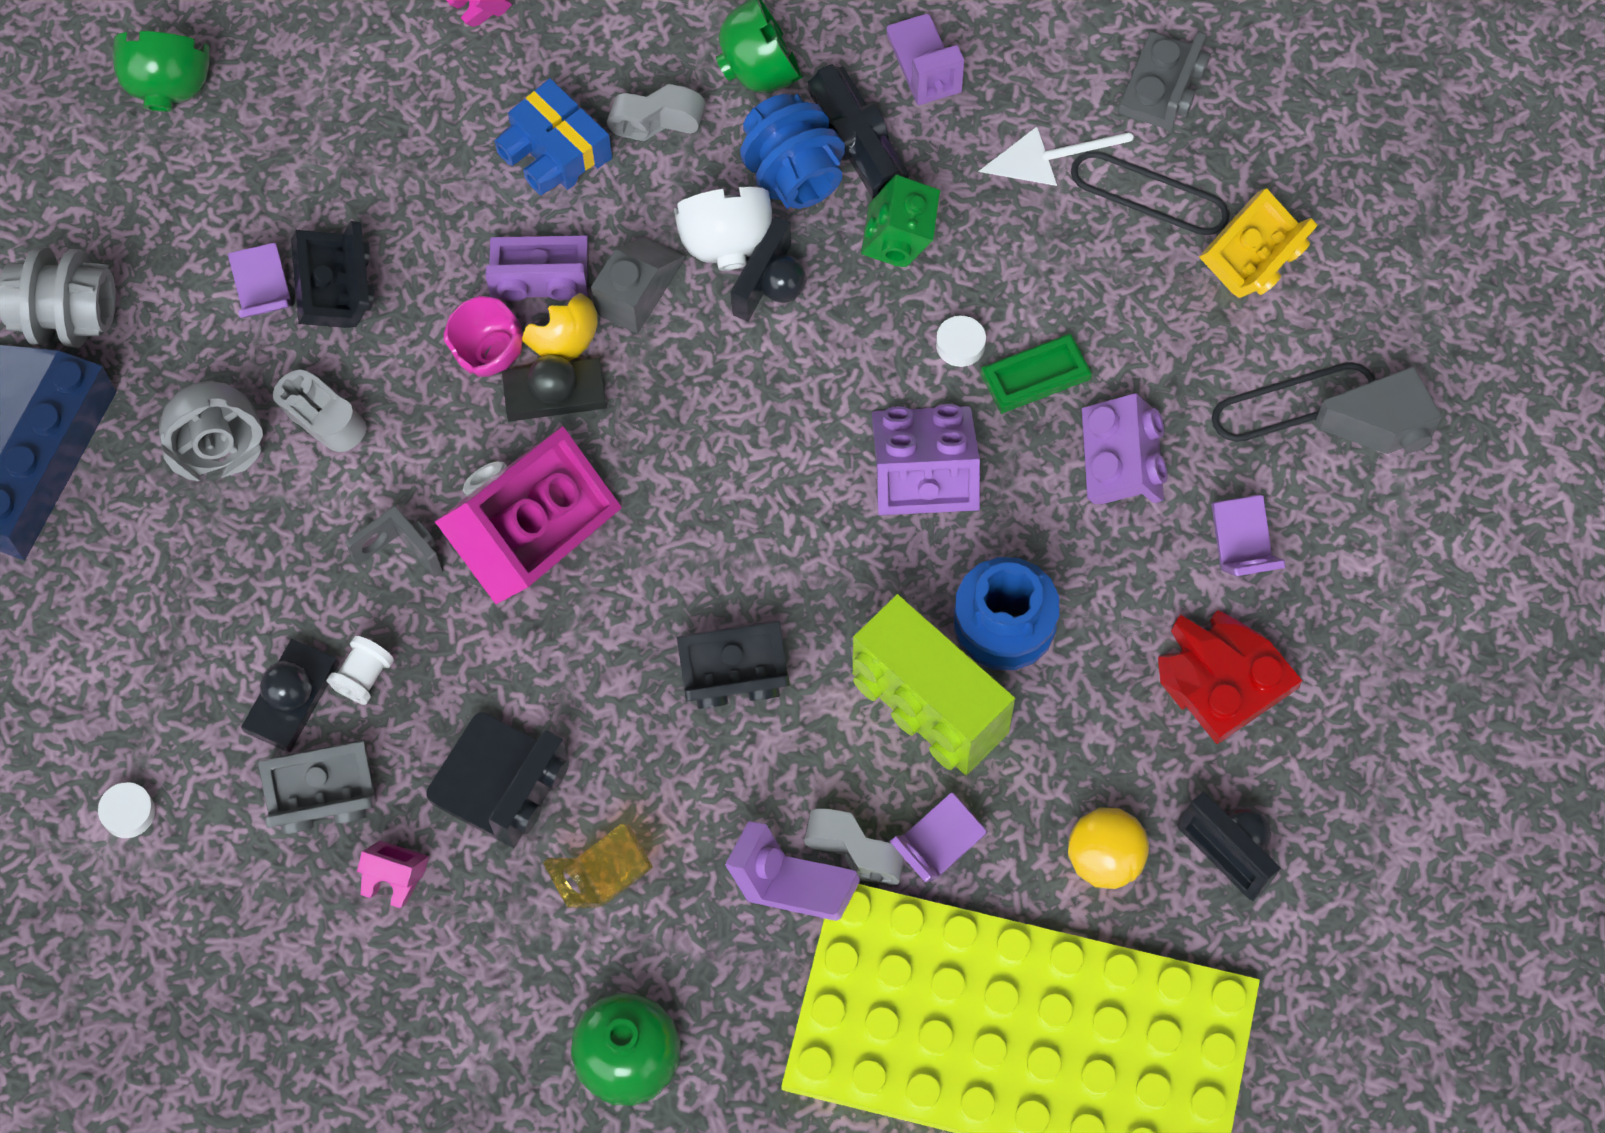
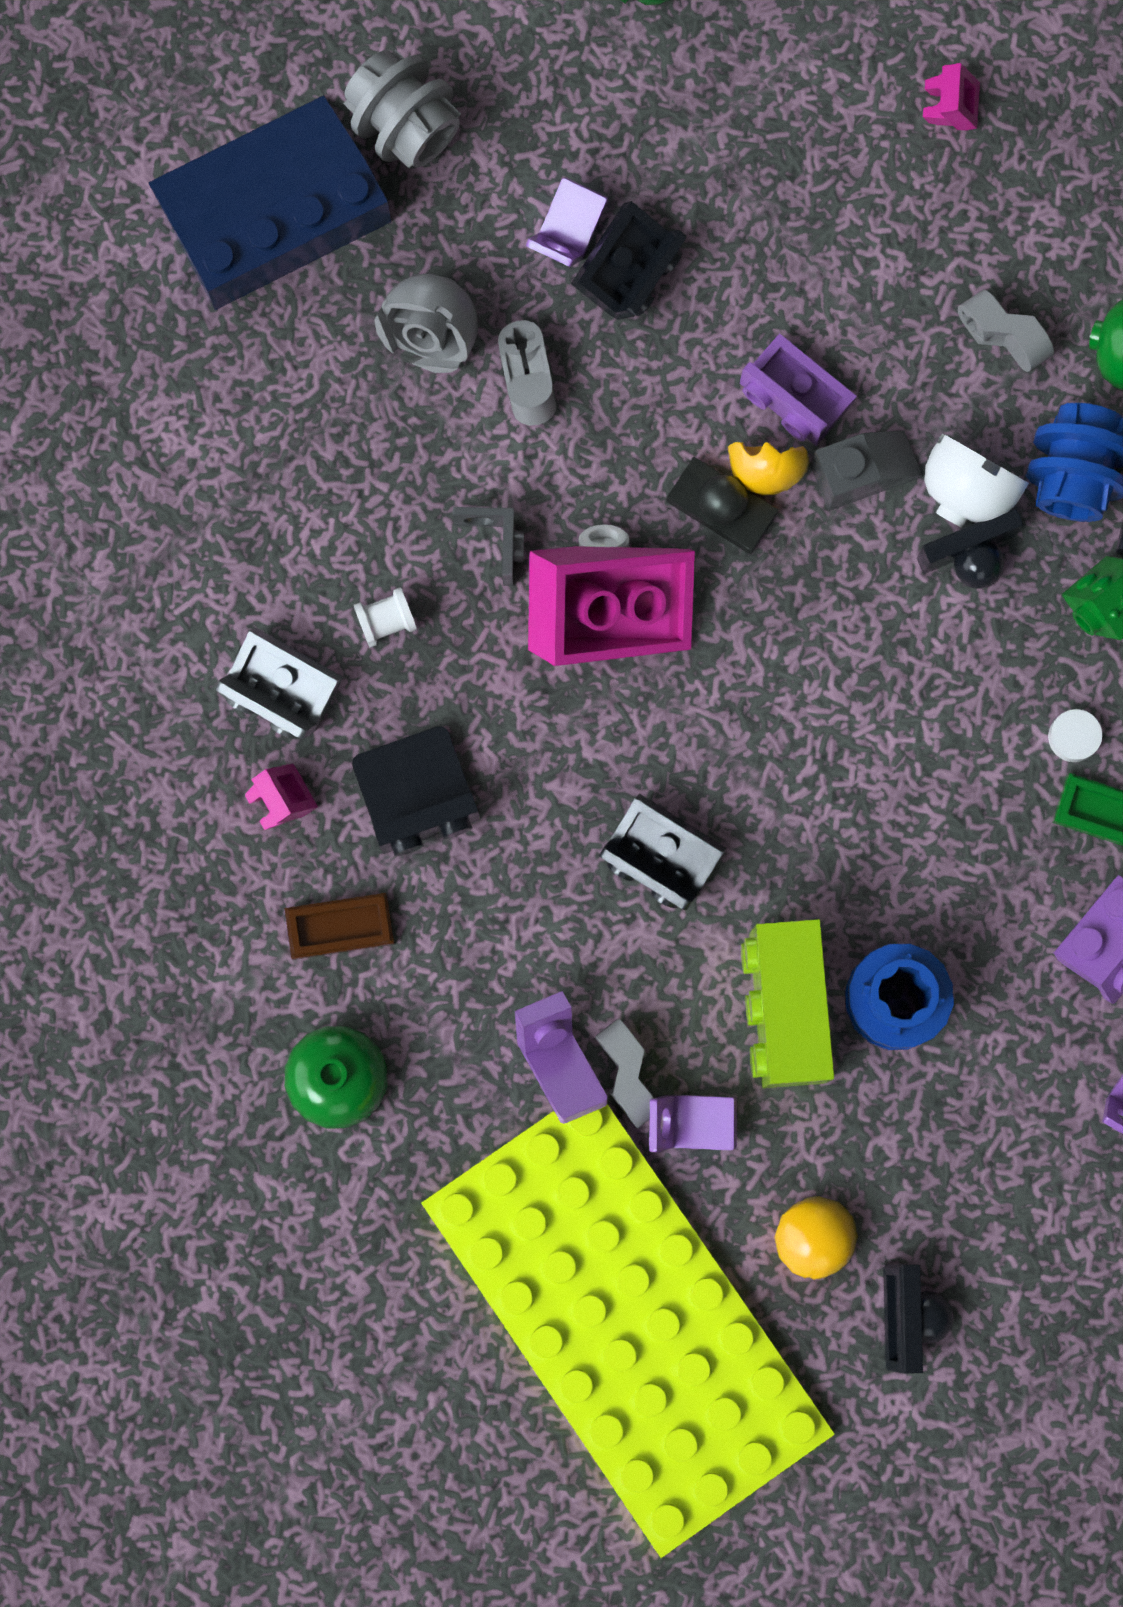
camera: 40 degrees right, 15 degrees up
white tile [98,782,155,838] -> none
black tile [241,638,339,753] -> none
dark pink hair [444,295,524,377] -> none
blue hips [494,78,612,196] -> none
clear yellow bracket [543,823,653,908] -> none
medium lavender bracket [872,404,980,515] -> none
red plate [1158,610,1302,745] -> none
none -> reddish brown tile [284,893,395,960]

